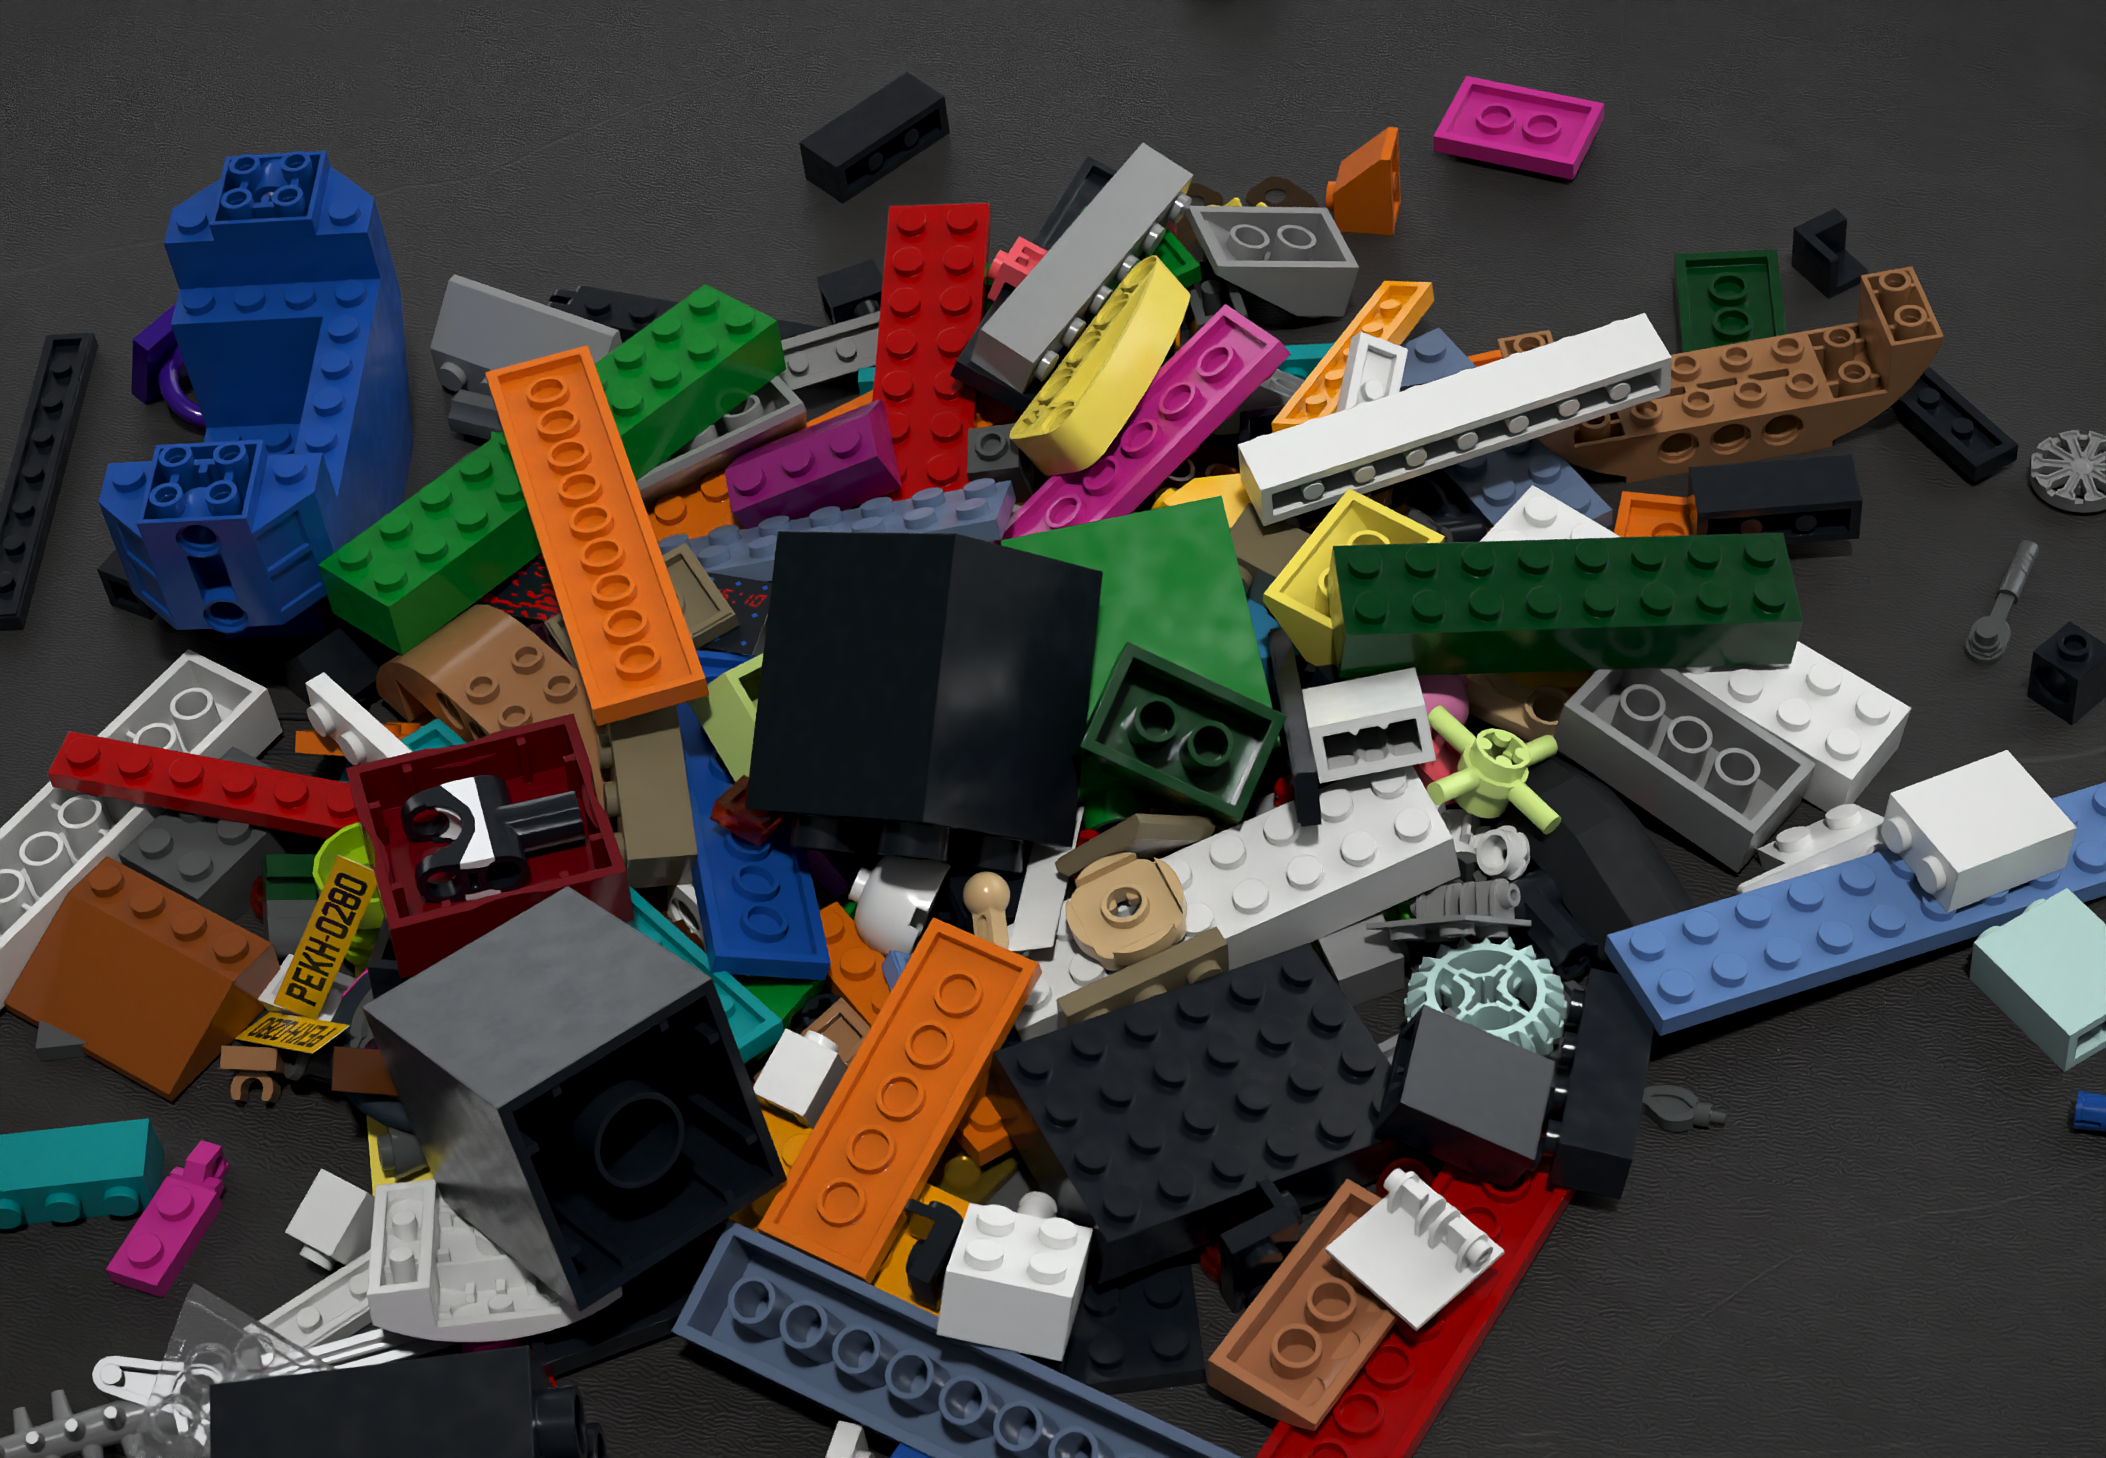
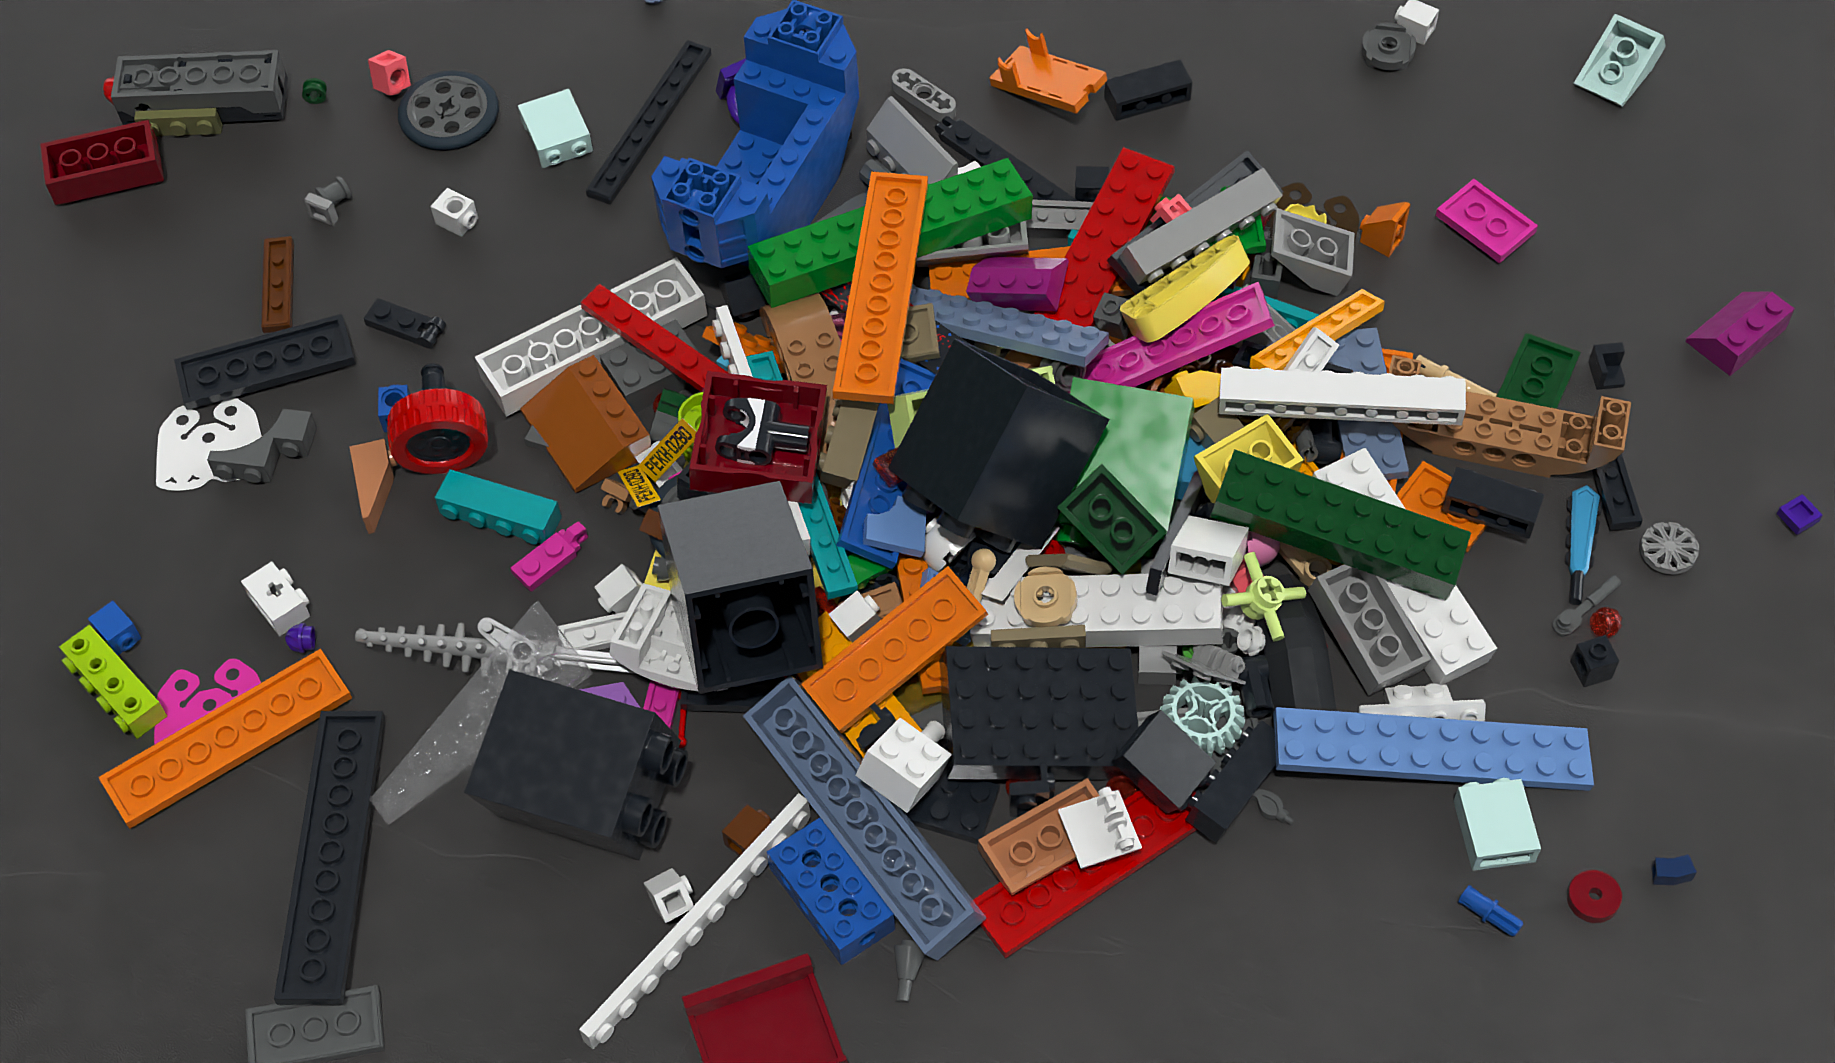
camera: 20 degrees right, 10 degrees up
white brick [1881,750,2077,912] -> none
none -> medium blue tile [863,496,926,558]
none -> light grey beam [892,68,956,122]
none -> orange piece [989,28,1107,114]
none -> dark azure sword [1565,485,1603,605]
none -> clear red plate [1590,607,1623,638]
none -> magenta slope [1685,292,1795,376]

